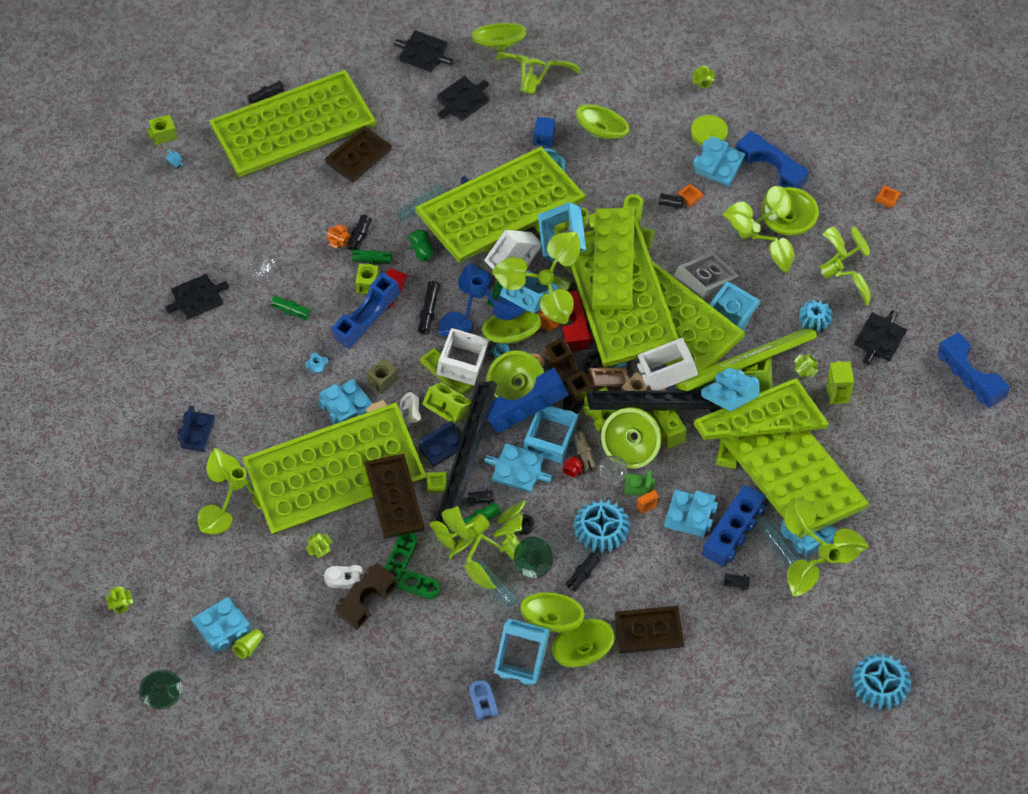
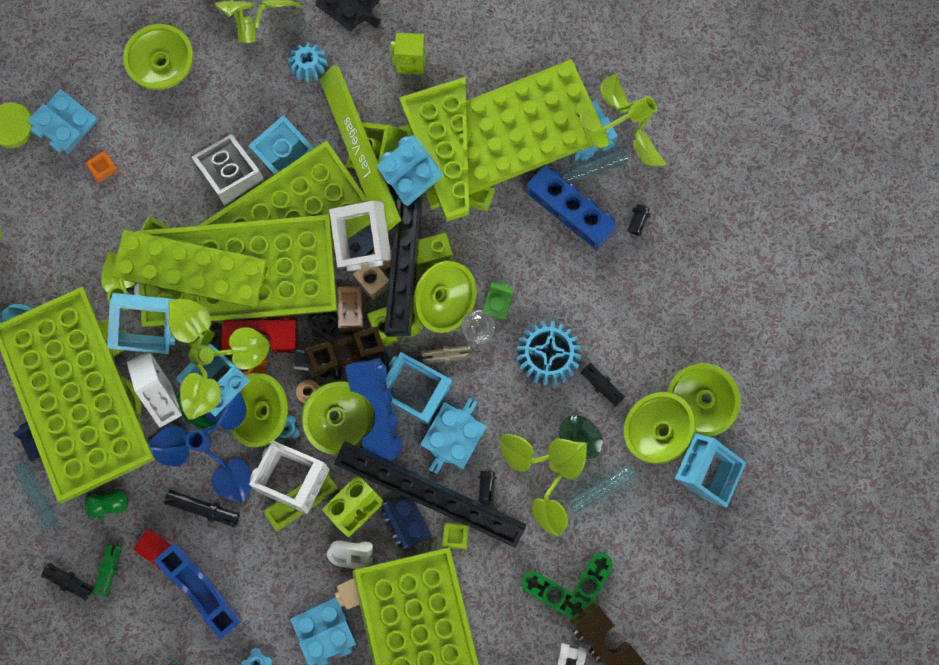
camera: 80 degrees left, 20 degrees up
orange gear [326,224,350,249] -> none
lime brick [355,264,379,294] -> none
dark brown plate [364,454,425,539] -> none
olive brick [367,358,399,394] -> none
lime plant [429,506,497,589] -> none
green pin [463,502,501,526] -> none
medium blue plate [470,680,498,721] -> none
black bush [517,514,534,535] -> none
red plate [562,457,583,478] -> none
dark brown plate [614,605,684,654] -> none
lime plate [623,194,643,227] -> none
orange tile [636,490,659,514] -> none
black pin [659,193,684,210] -> none
medium azure plate [664,490,718,537] -> none
lime plant [722,186,794,273] -> none
blue arch [736,130,809,189] -> none
lime gear [794,353,819,378] -> none
medium azure gear [852,653,911,711] -> none

